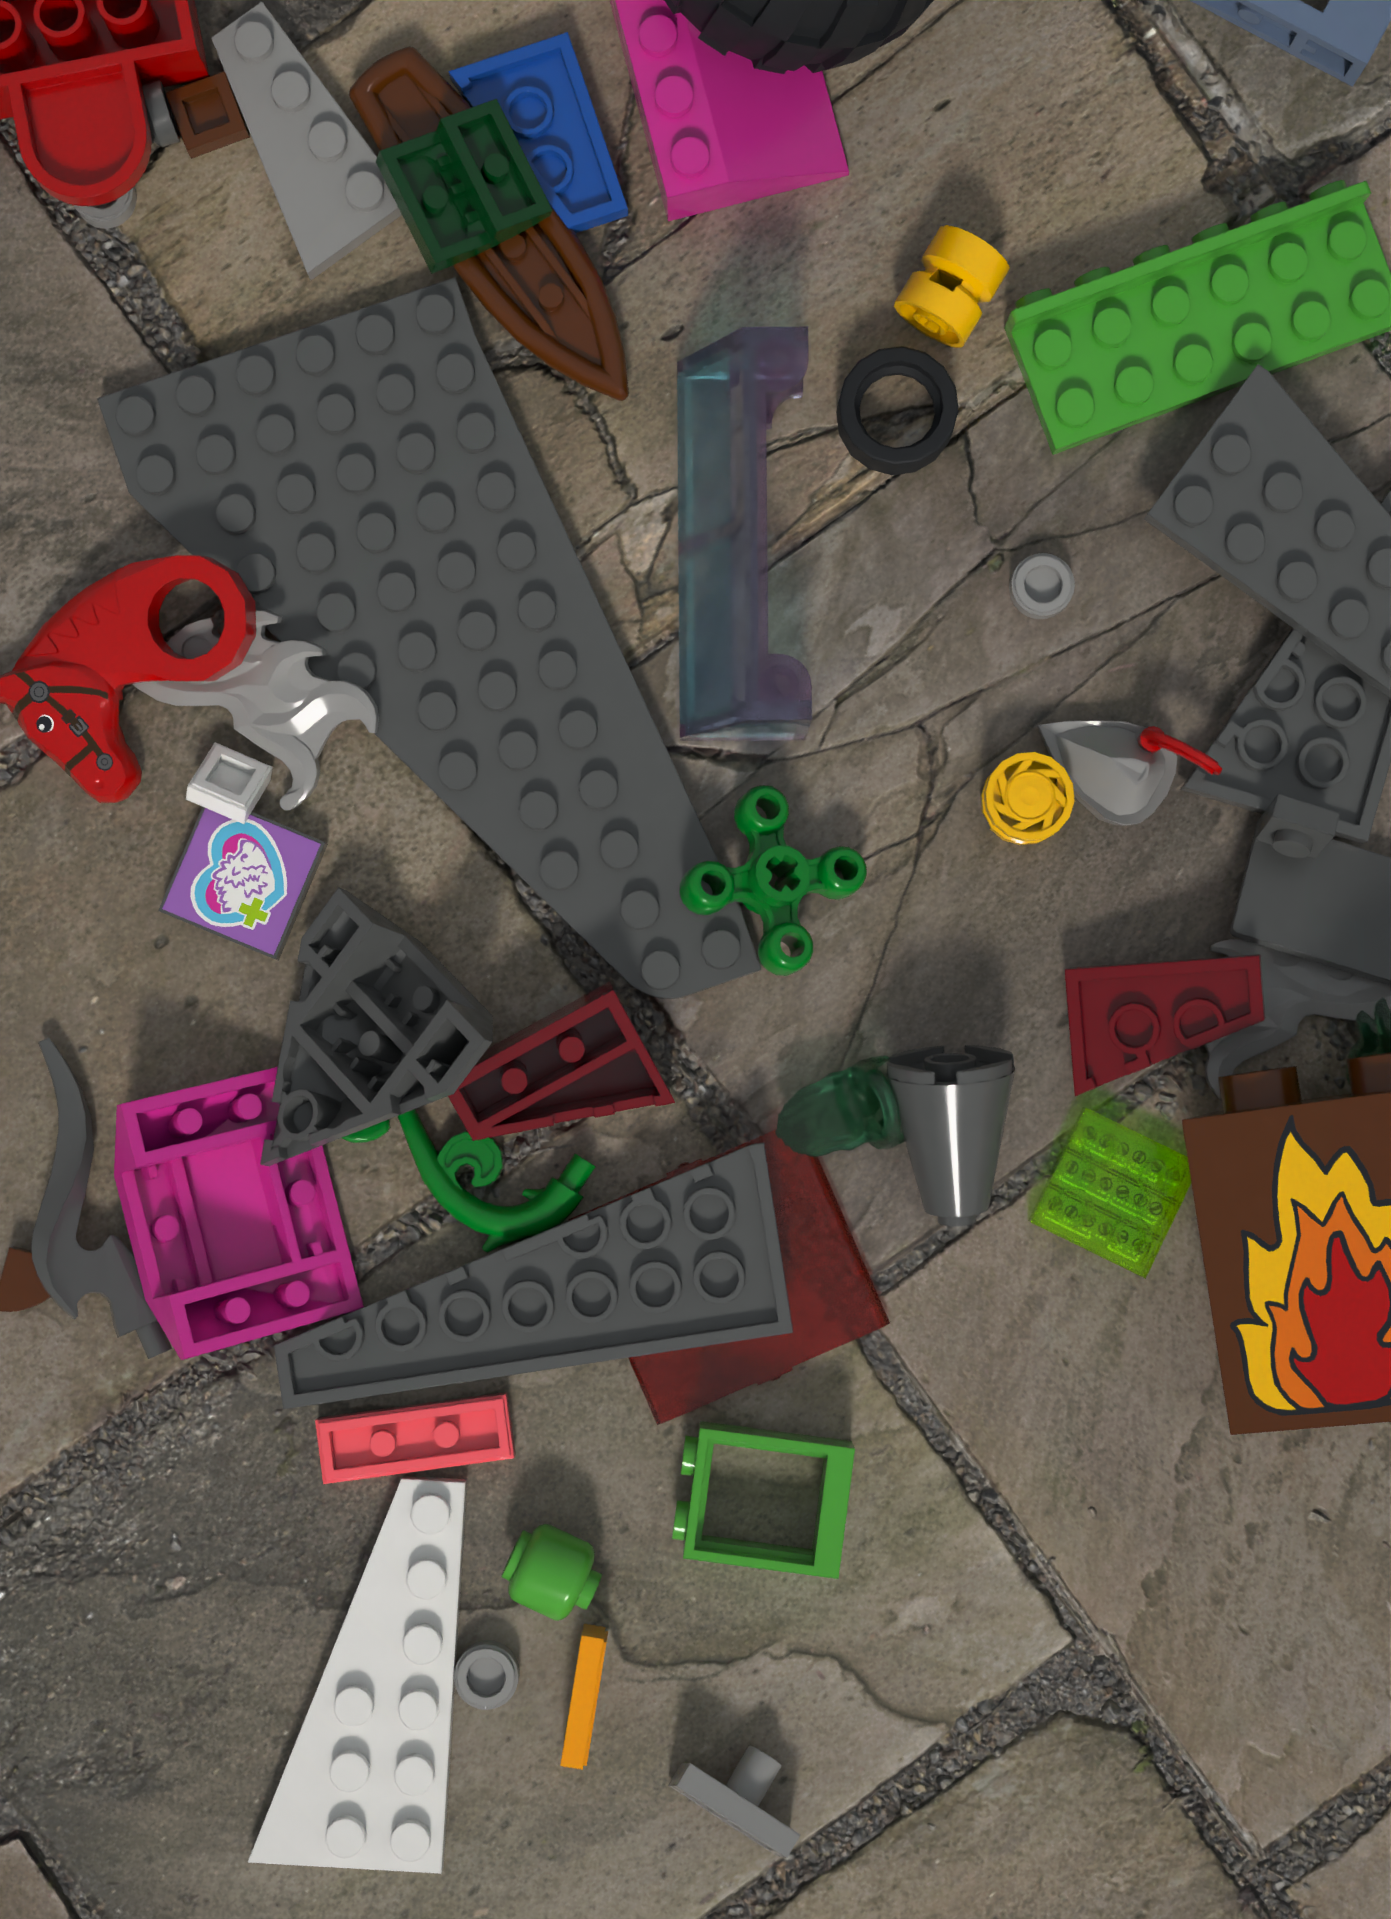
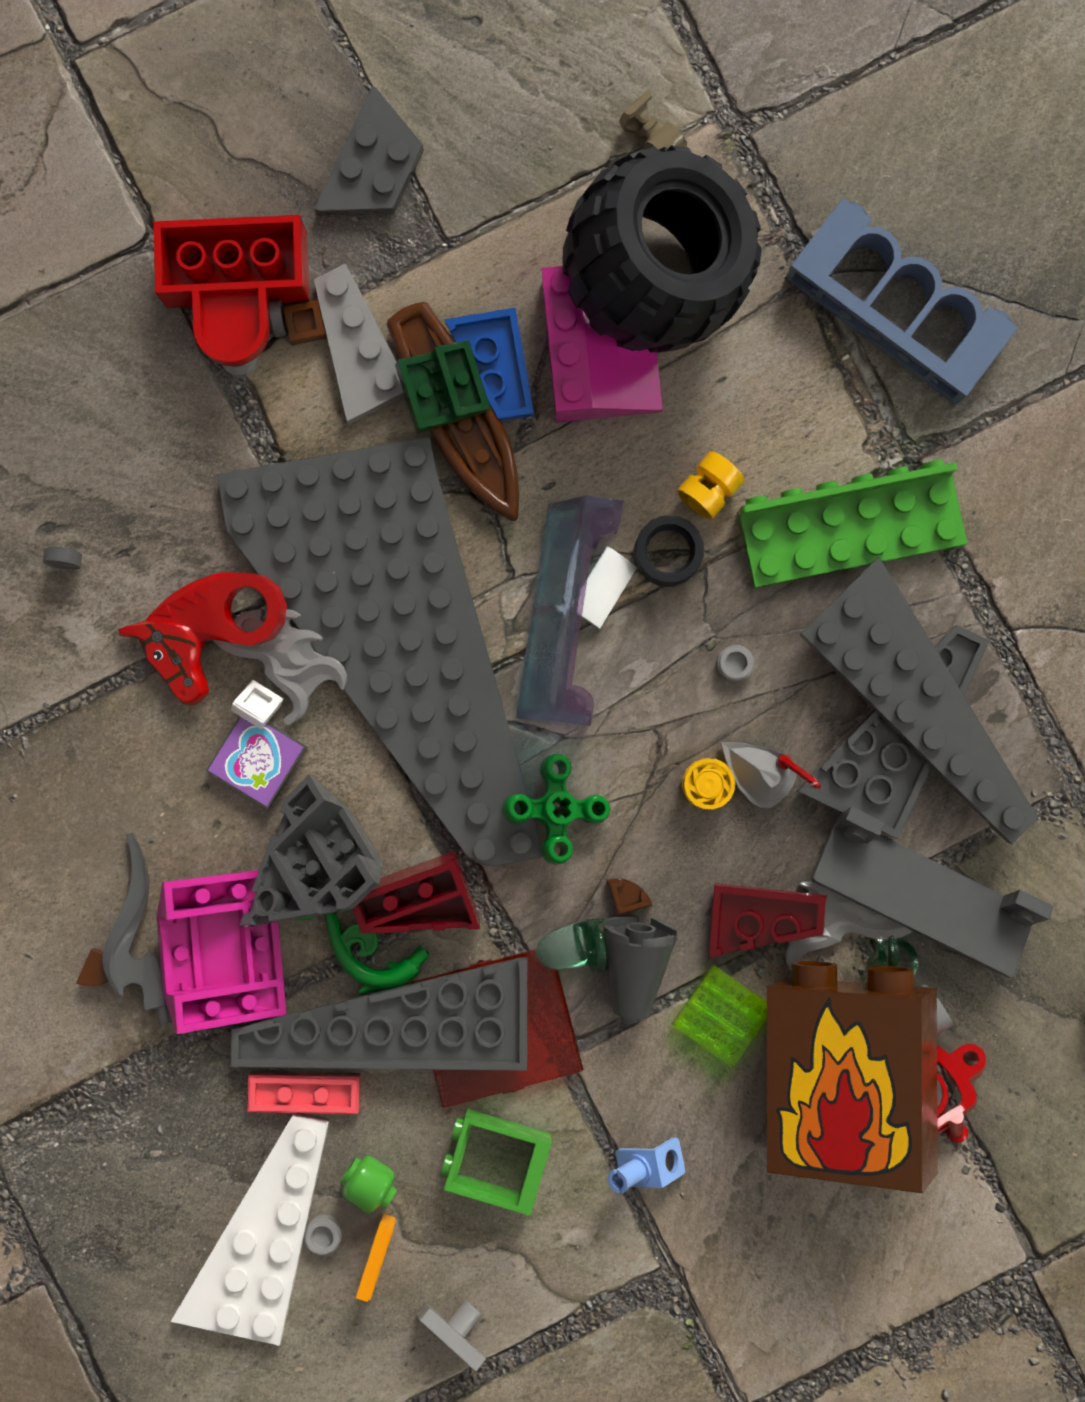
camera: 10 degrees right, 0 degrees up
none -> white slope [569,546,637,629]
none -> reddish brown tile [607,878,653,916]
none -> light blue bracket [607,1137,685,1194]

